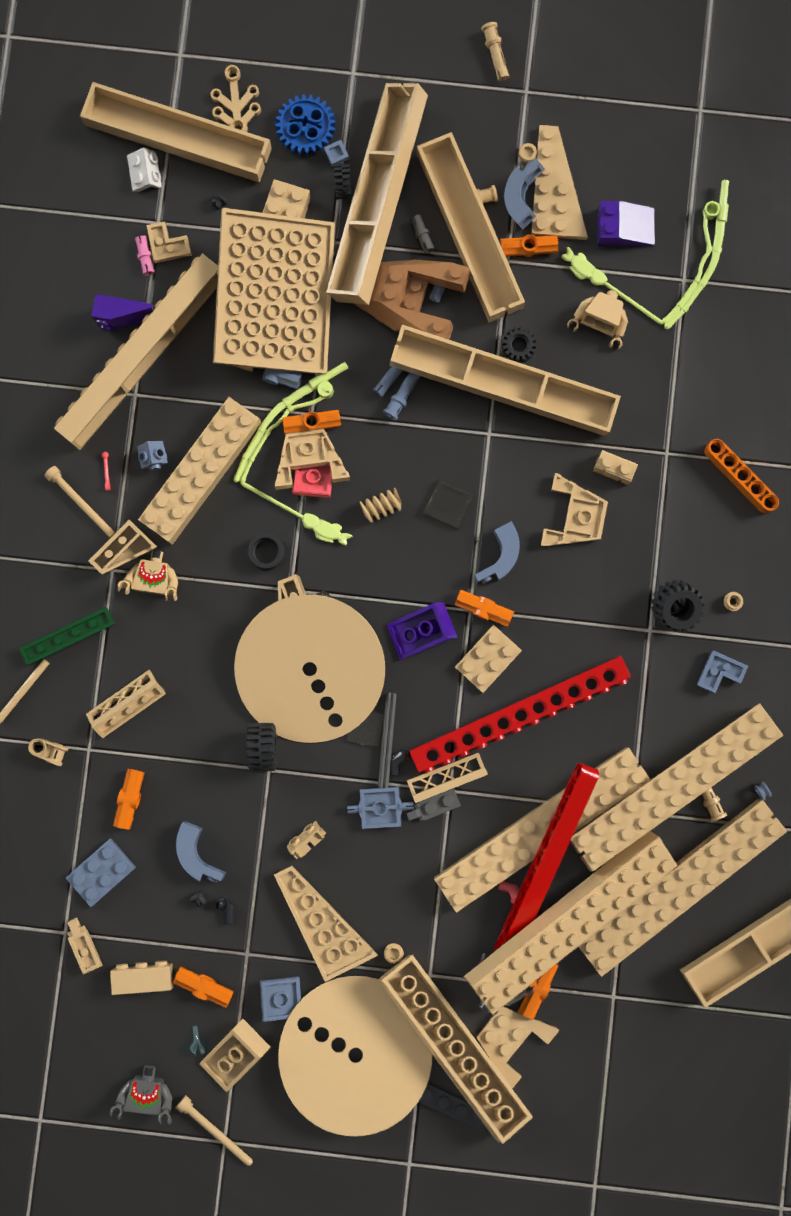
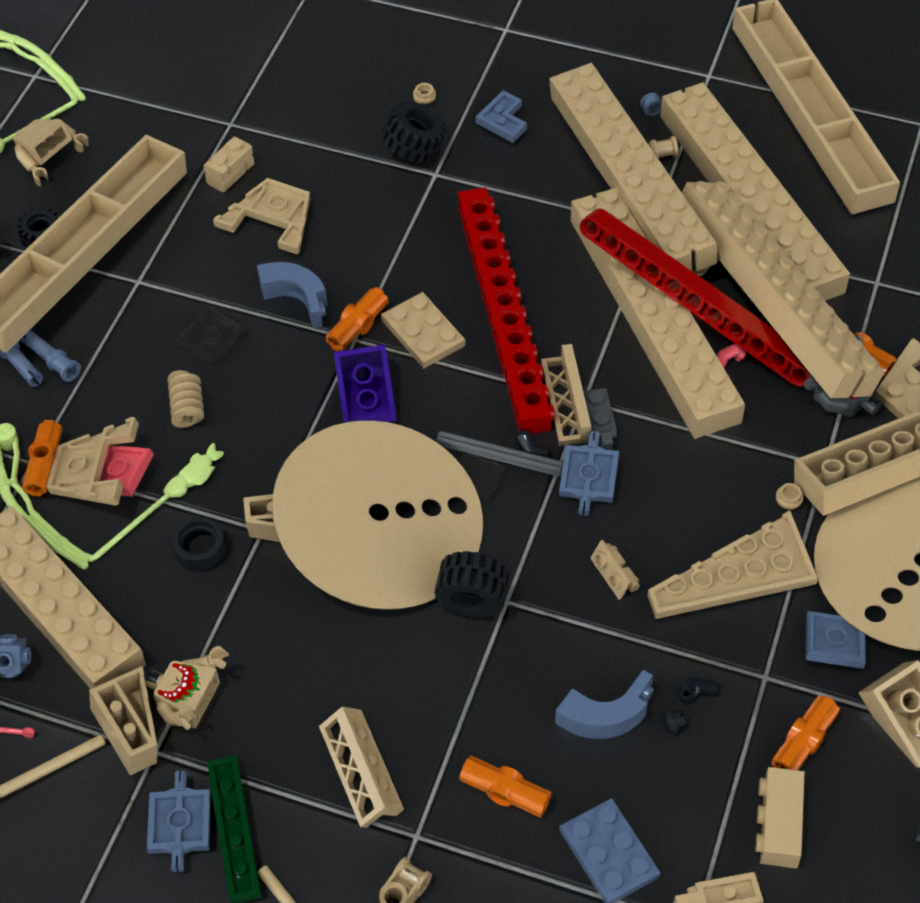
camera: 80 degrees left, 30 degrees down
clear light blue hand [190,1026,205,1056] -> none
orange beam [704,439,779,514] -> none
none -> sand blue plate [147,771,211,872]

